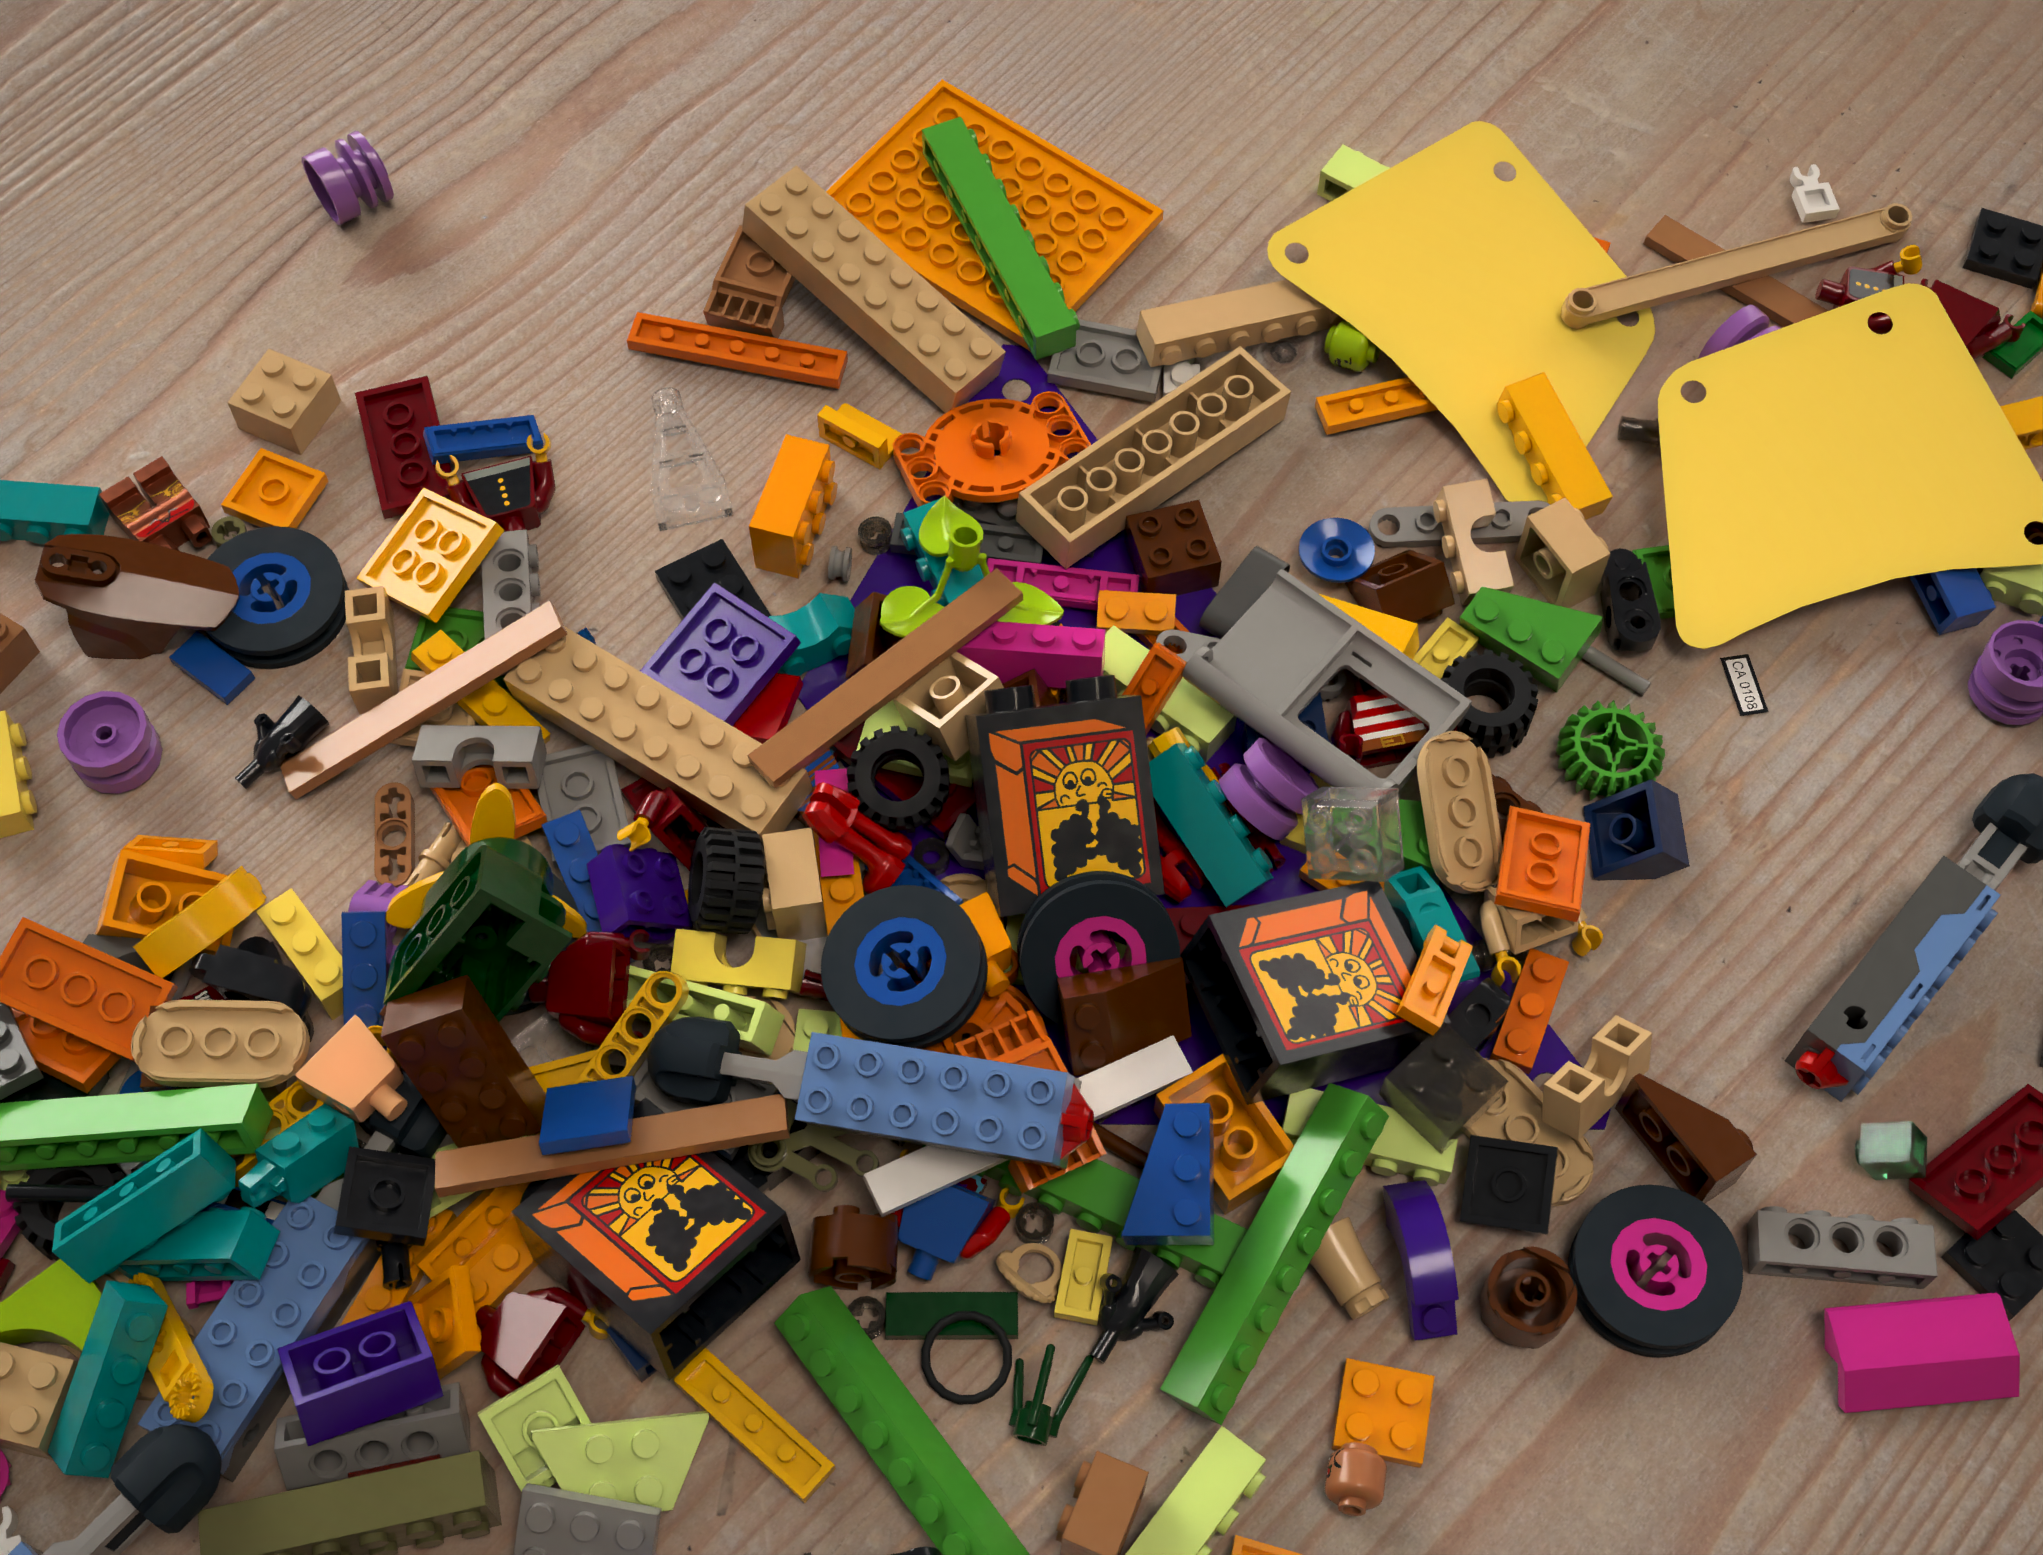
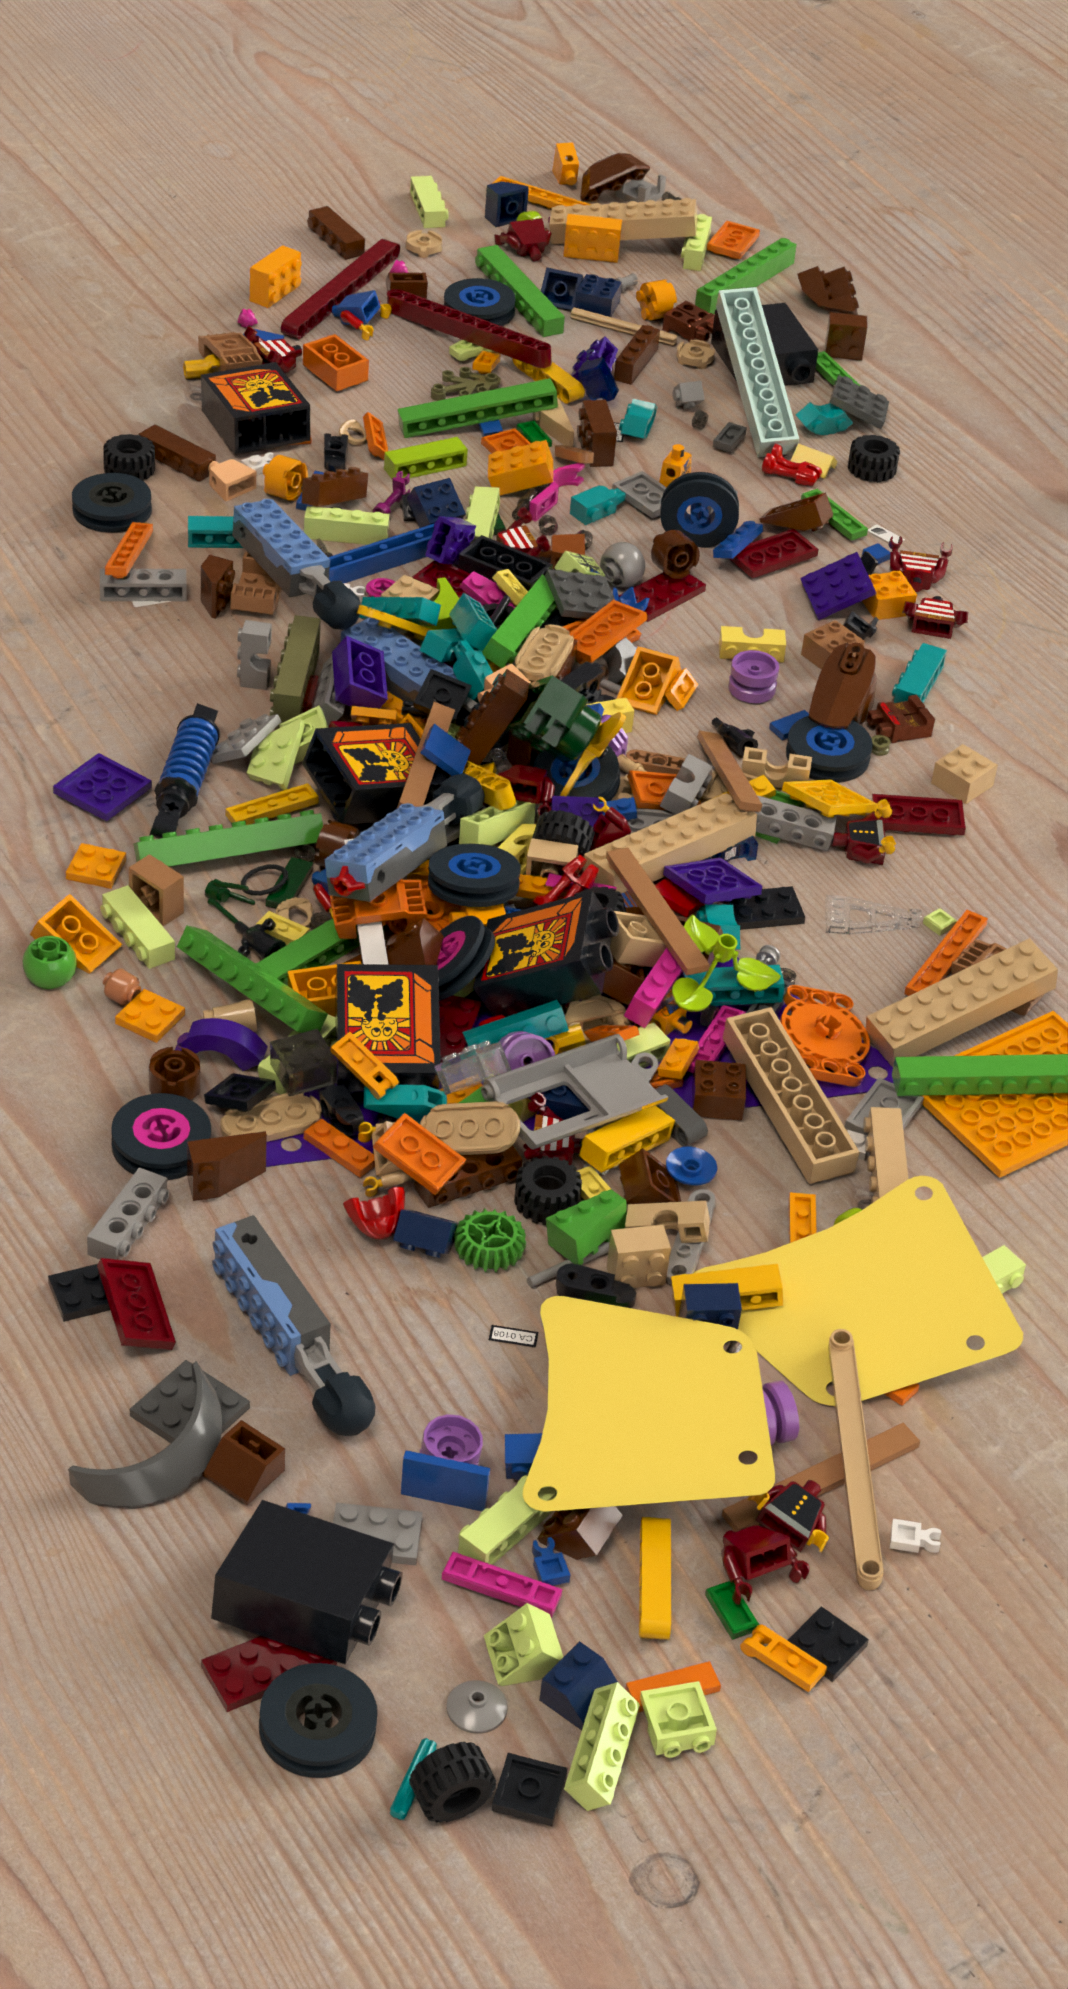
camera: 105 degrees right, 20 degrees down
yellow arch [133,865,267,978] -> none
light orange plate [221,448,329,528] -> none
blue plate [423,415,544,465] -> none
light orange brick [749,434,838,579] -> none
yellow panel [817,403,902,470] -> none
blue wedge [1121,1103,1214,1245] -> none
tan arch [1542,1015,1652,1140] -> none
dark pink slope [1824,1293,2020,1413] -> none
clear green brick [1855,1121,1928,1180] -> none
none -> red hair [343,1187,405,1240]
none -> dark blue brick [678,1283,742,1343]
none -> yellowish green tile [923,908,957,936]

